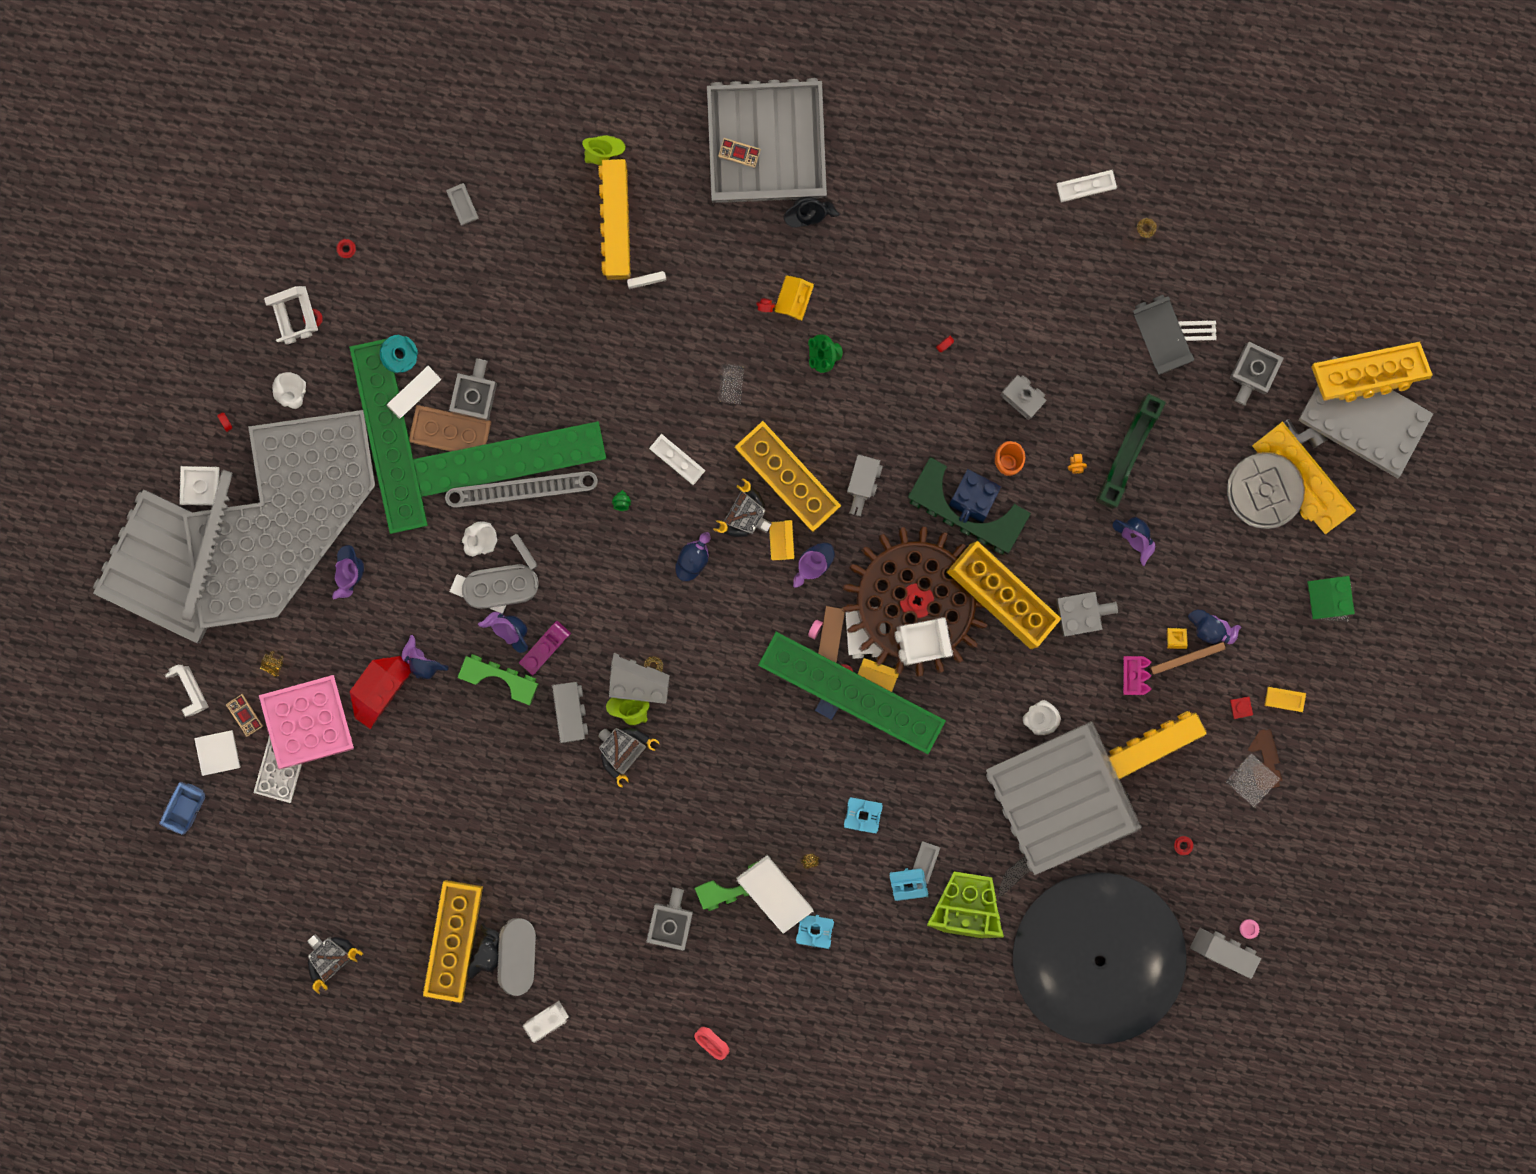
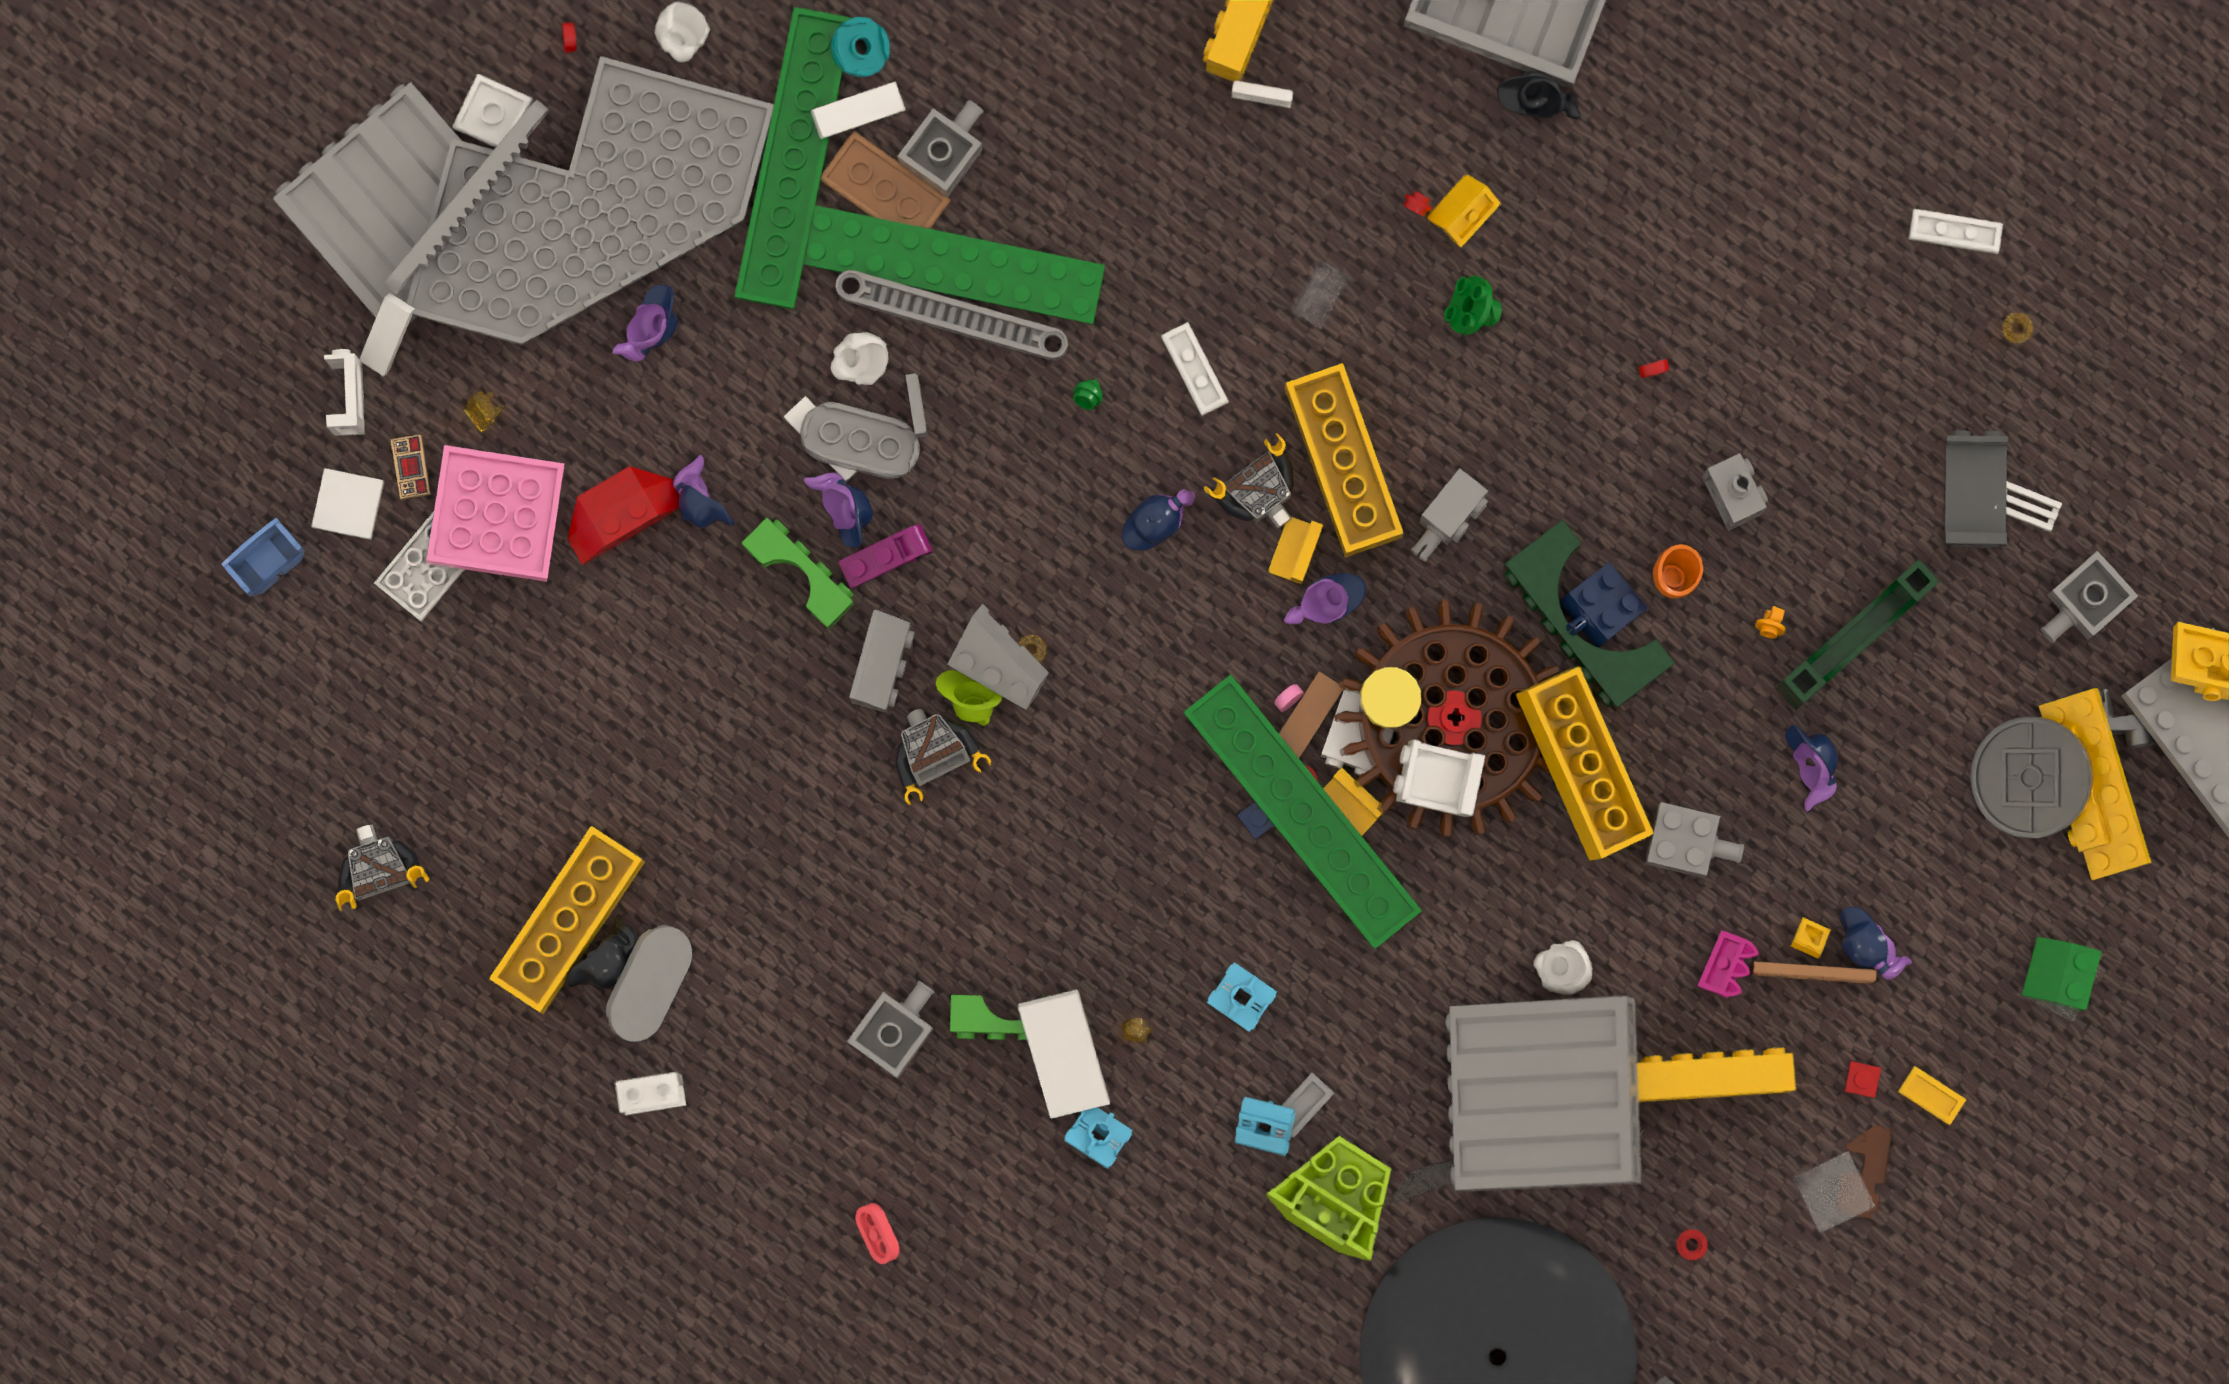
camera: 20 degrees right, 5 degrees down
none -> white tile [359,293,415,376]
none -> light yellow tile [1360,667,1421,728]

